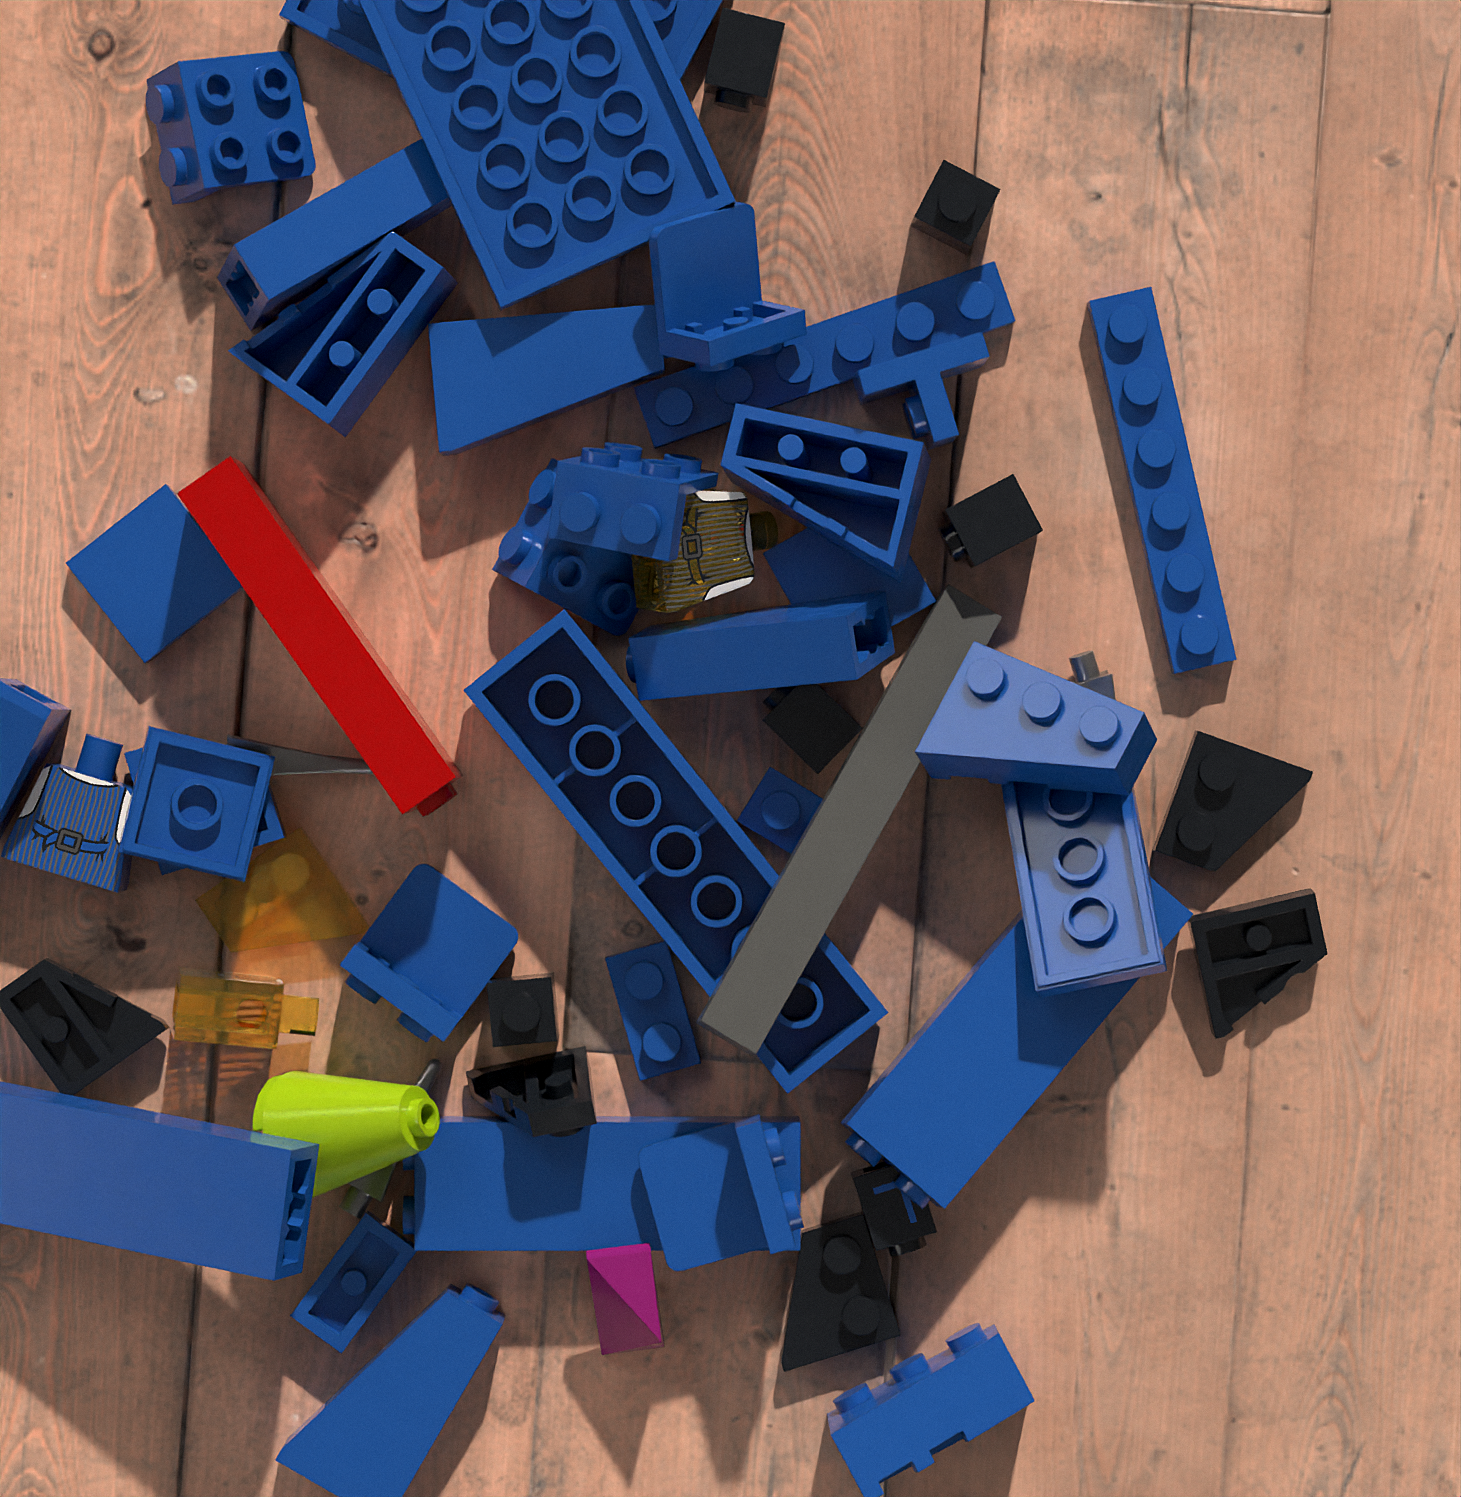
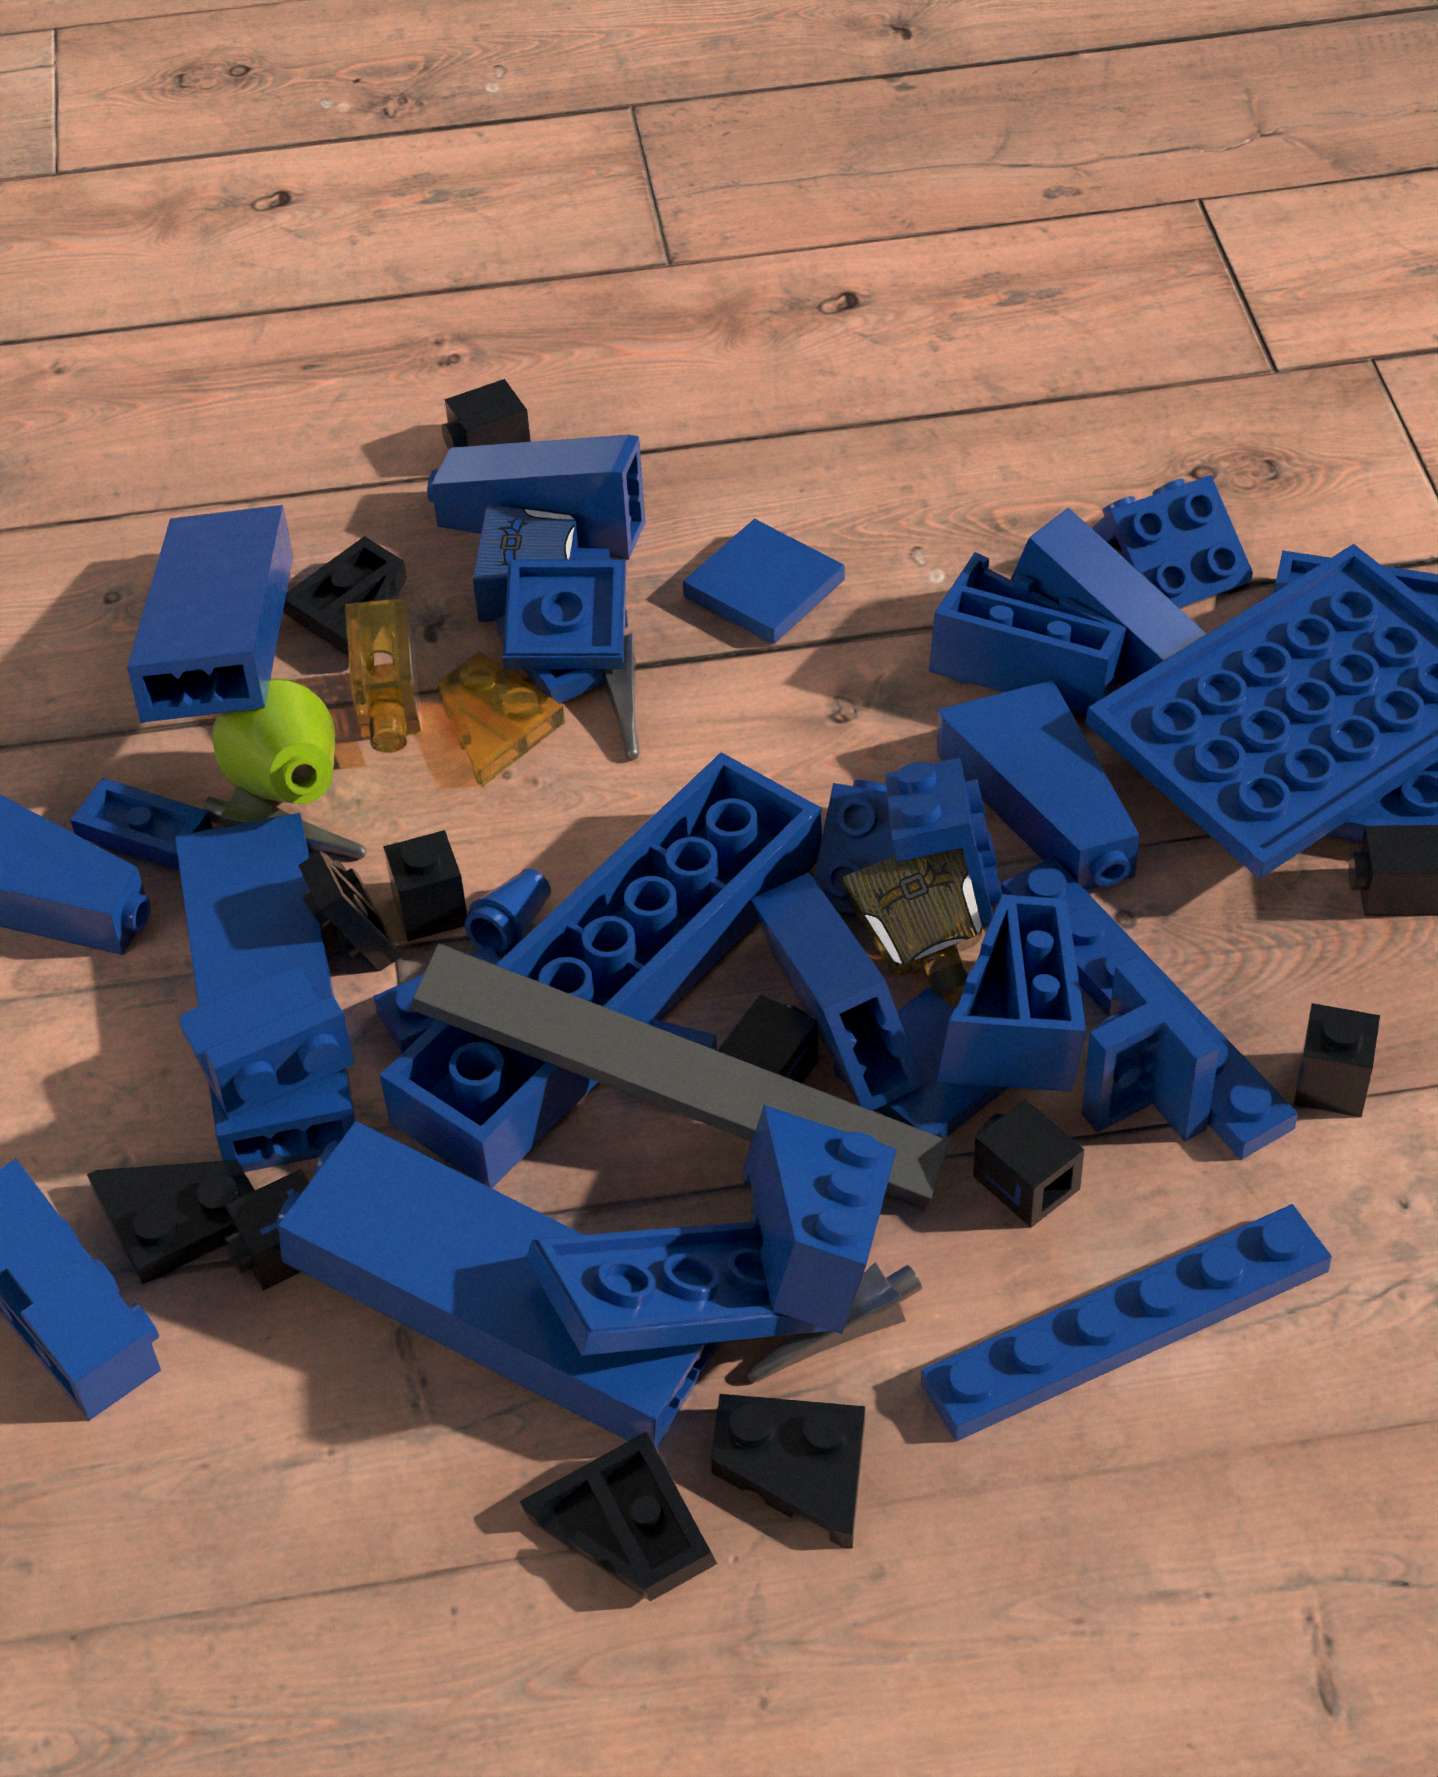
camera: 75 degrees right, 40 degrees down
red brick [177,456,463,817] -> none
blue bracket [340,863,519,1042] -> none
magenta slope [586,1243,665,1355] -> none
blue bracket [649,202,807,372] -> none
none -> blue cone [465,868,551,955]

